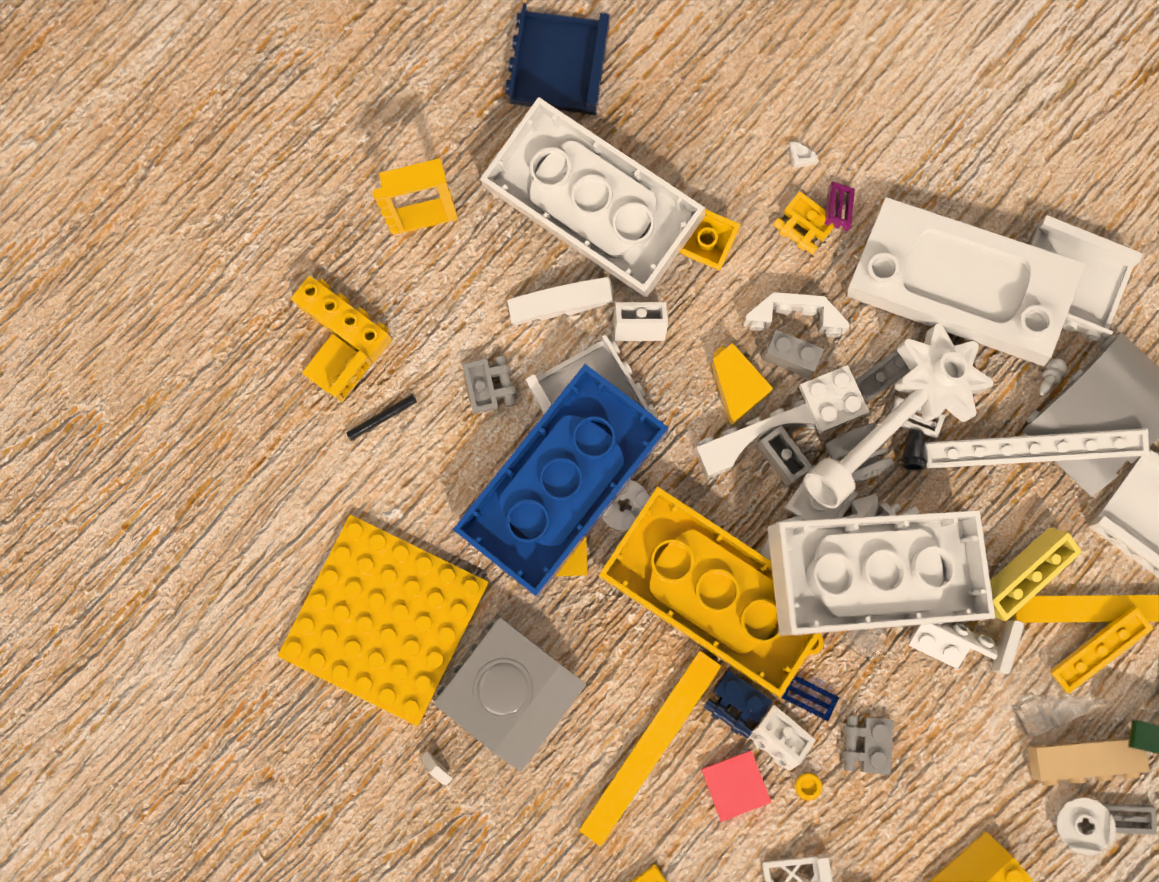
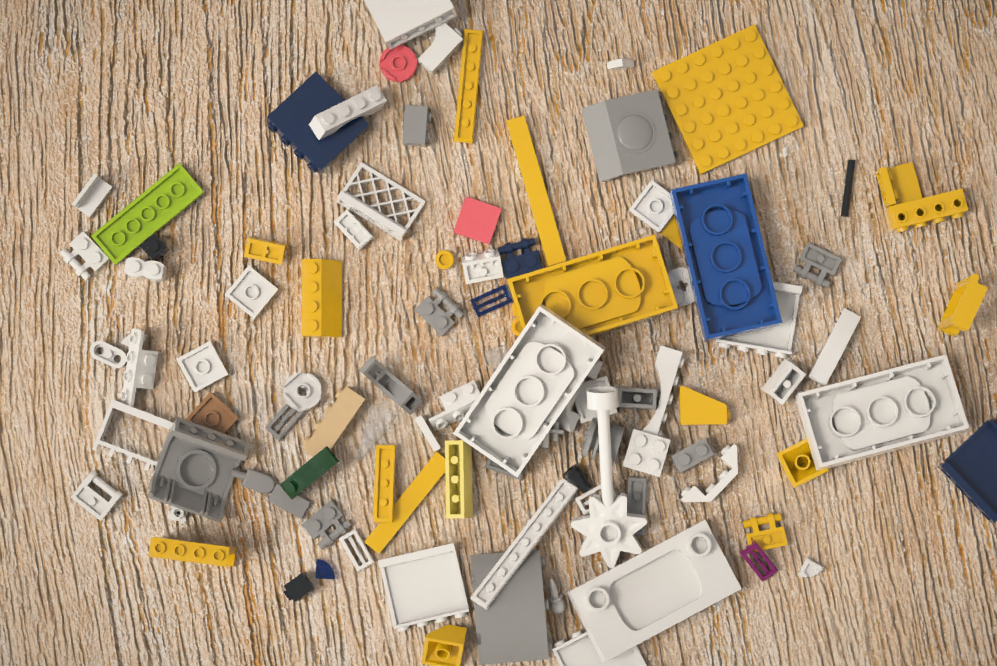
camera: 125 degrees right, 5 degrees up
none -> light grey arch [359,356,423,415]
none -> white plate [628,180,674,234]

